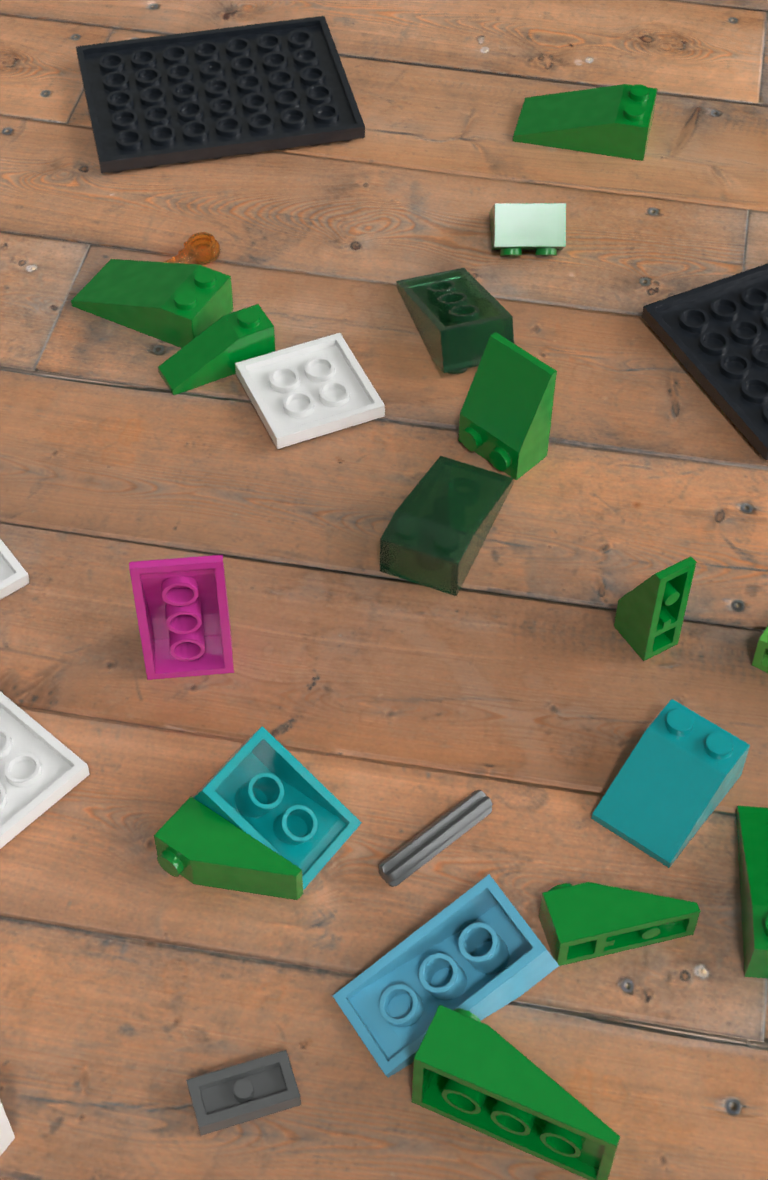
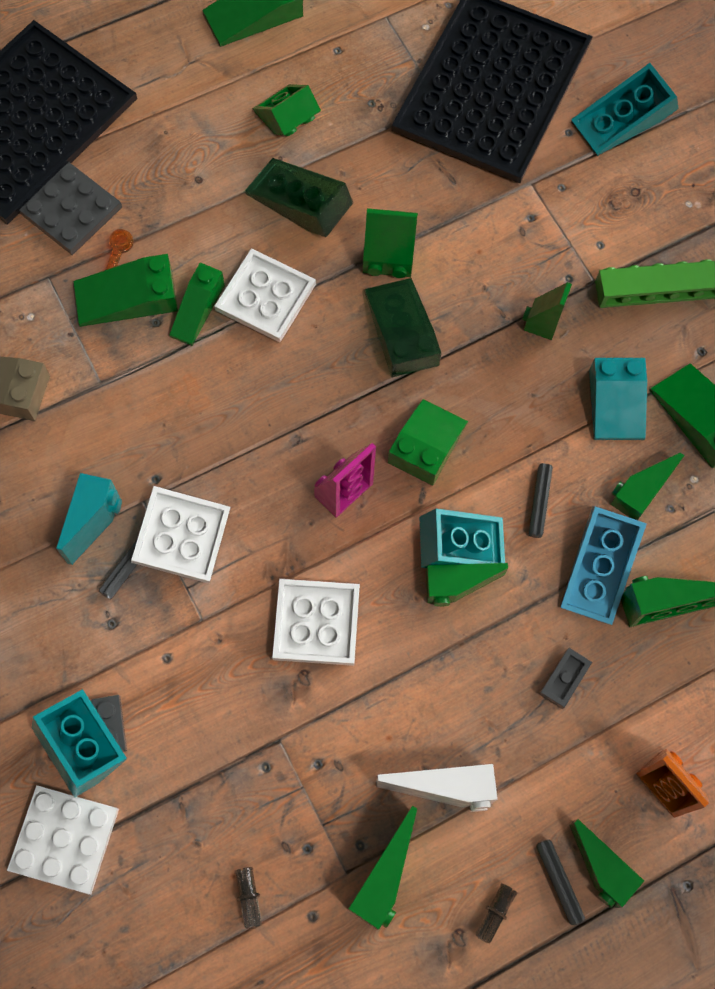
camera: 40 degrees left, 20 degrees up
none -> dark grey plate [19,162,122,255]
none -> green slope [388,399,468,486]

